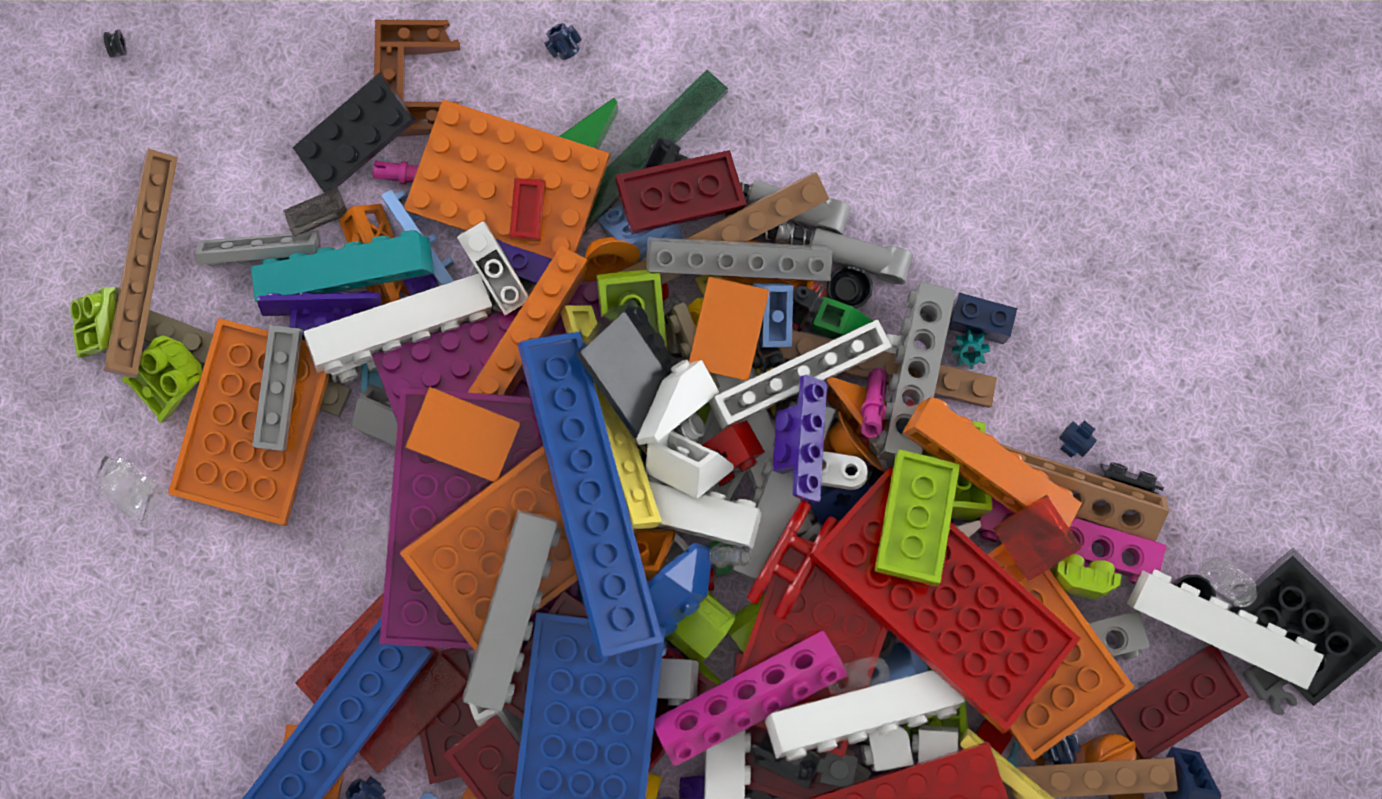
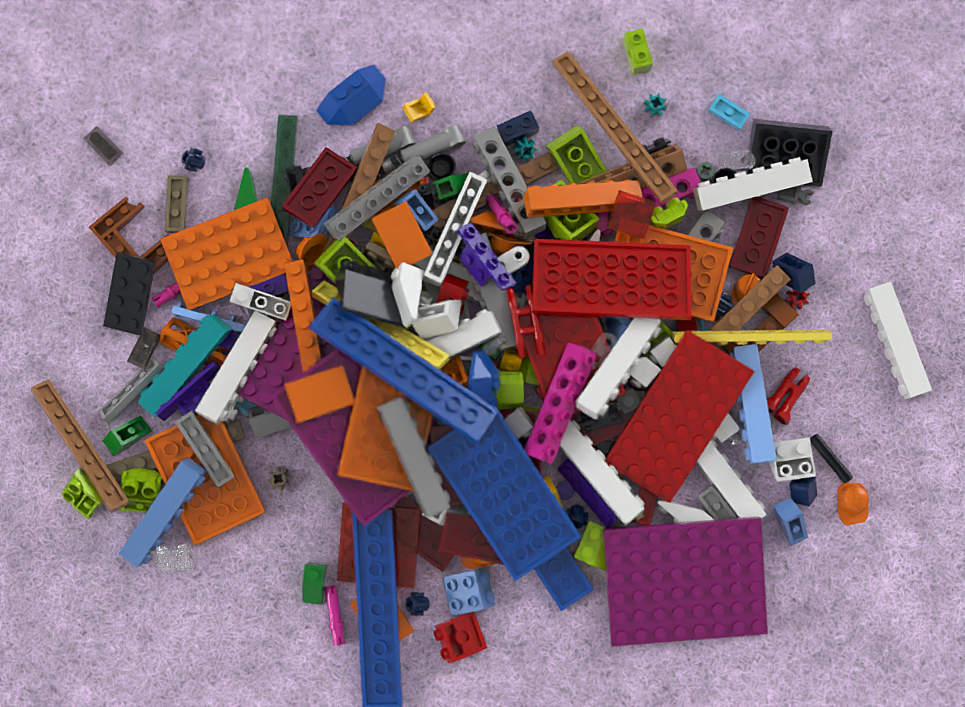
camera: 35 degrees left, 5 degrees up
red tile [509,178,546,241] -> none
lime plate [874,449,960,587] -> none
dark blue gear [1059,420,1097,458] -> none
none -> green slope [103,416,152,456]
none -> medium blue brick [119,457,207,568]
none -> dark tan plate [165,175,188,233]
none -> dark tan gear [267,467,292,491]
none -> green slope [302,563,327,605]
none -> blue wedge [316,64,386,126]
none -> dark pink pin [324,585,346,646]
none -> yellow bracket [402,92,435,123]
none -> yellow bracket [500,349,522,371]
none -> lime slope [545,125,607,183]
none -> medium nougat plate [553,51,678,204]
none -> lime brick [623,28,653,75]
none -> teal gear [644,93,667,118]
none -> sand green bush [696,162,714,181]
none -> medium azure plate [708,94,750,131]

